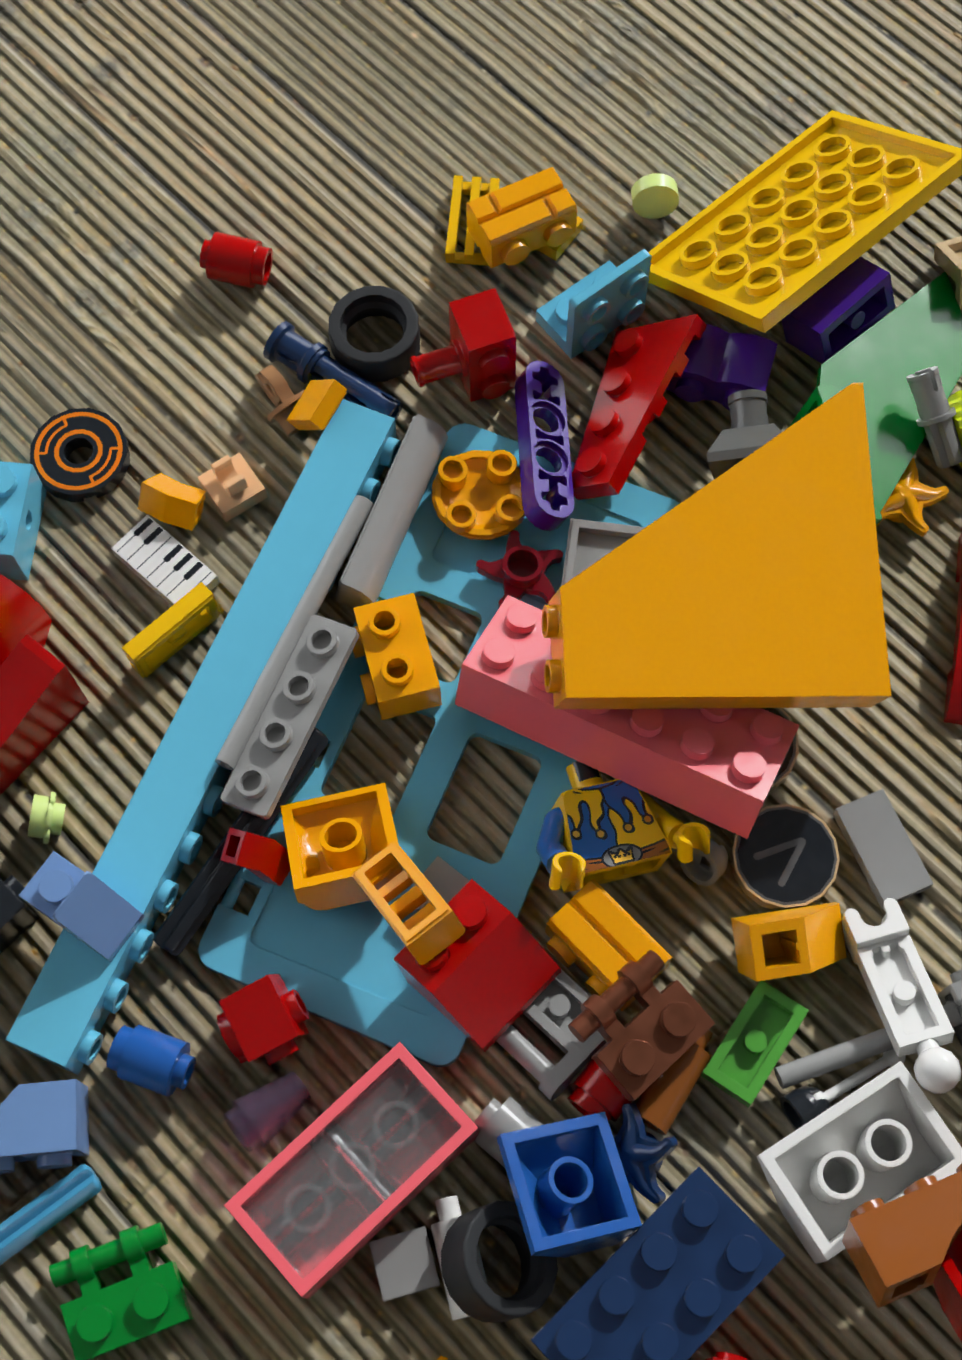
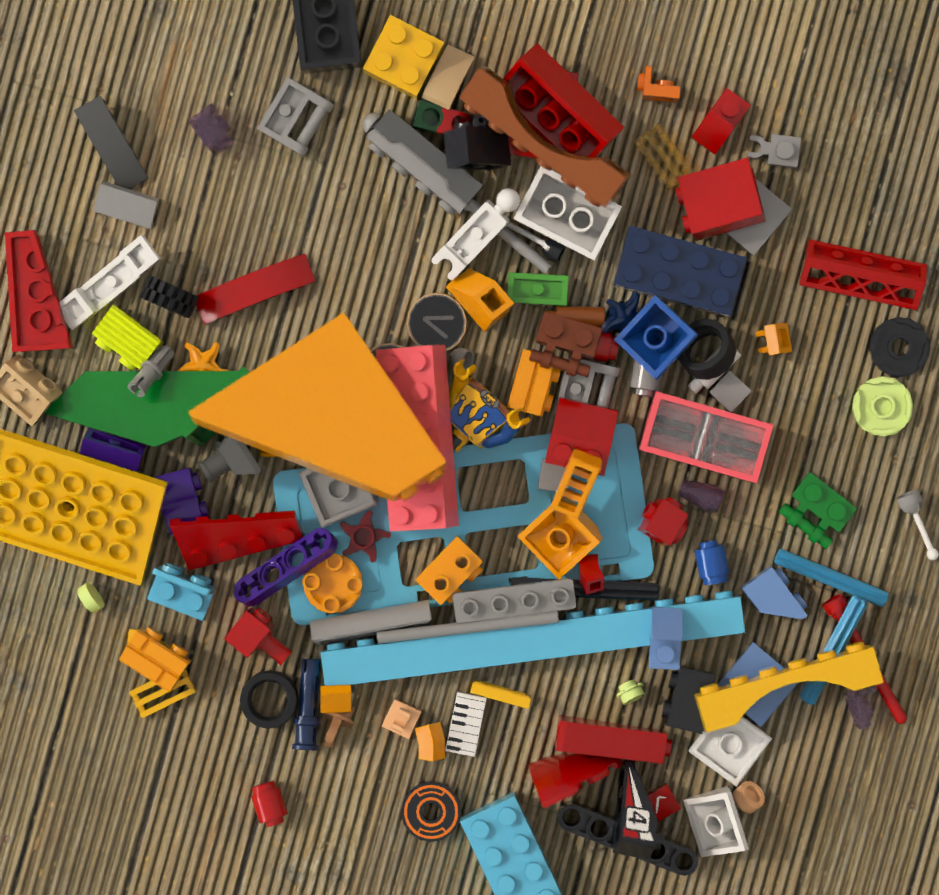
camera: 120 degrees left, 20 degrees up
light grey tile [833,789,934,909] -> none

